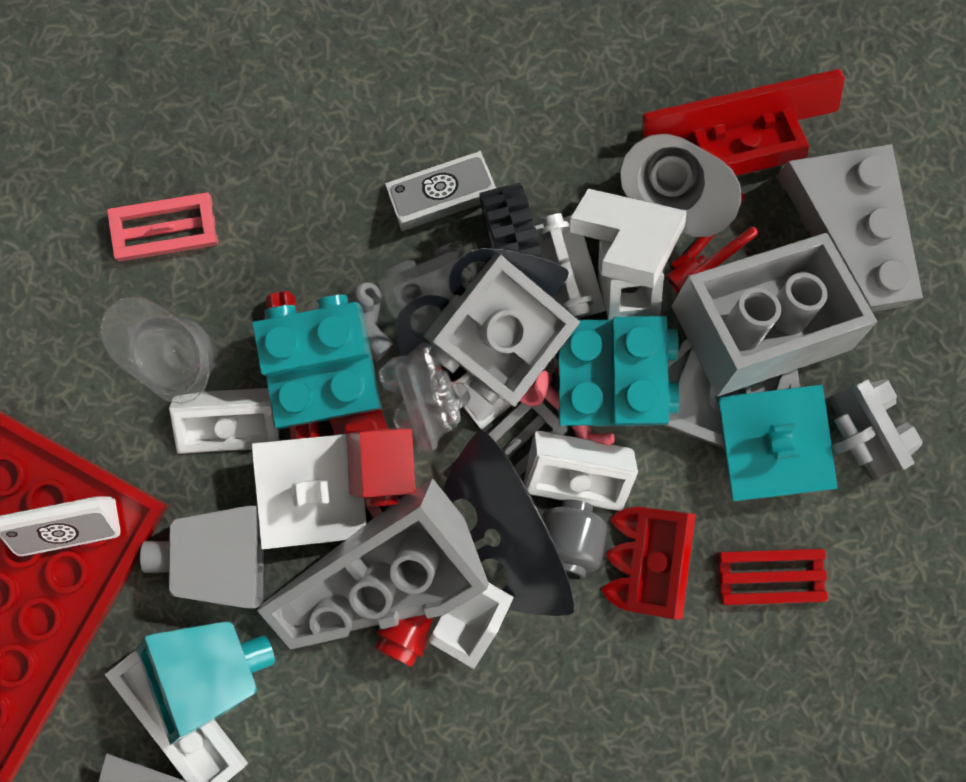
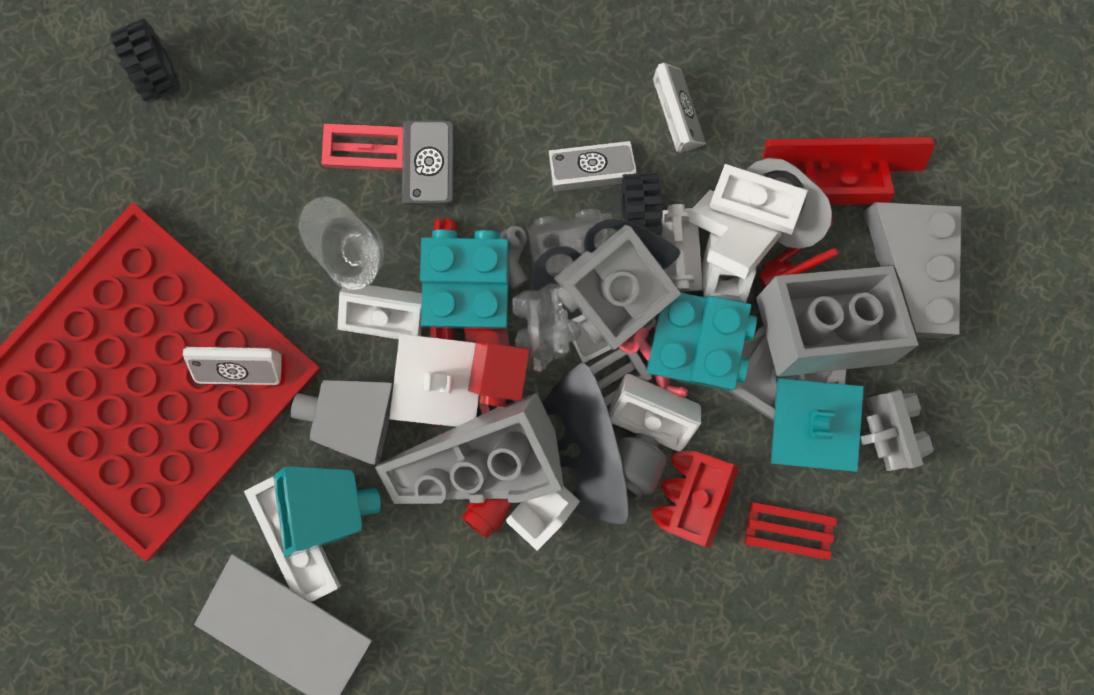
camera: 10 degrees right, 0 degrees up
none -> slope [402,120,453,208]
none -> white slope [653,63,706,153]
none -> white plate [710,164,808,235]

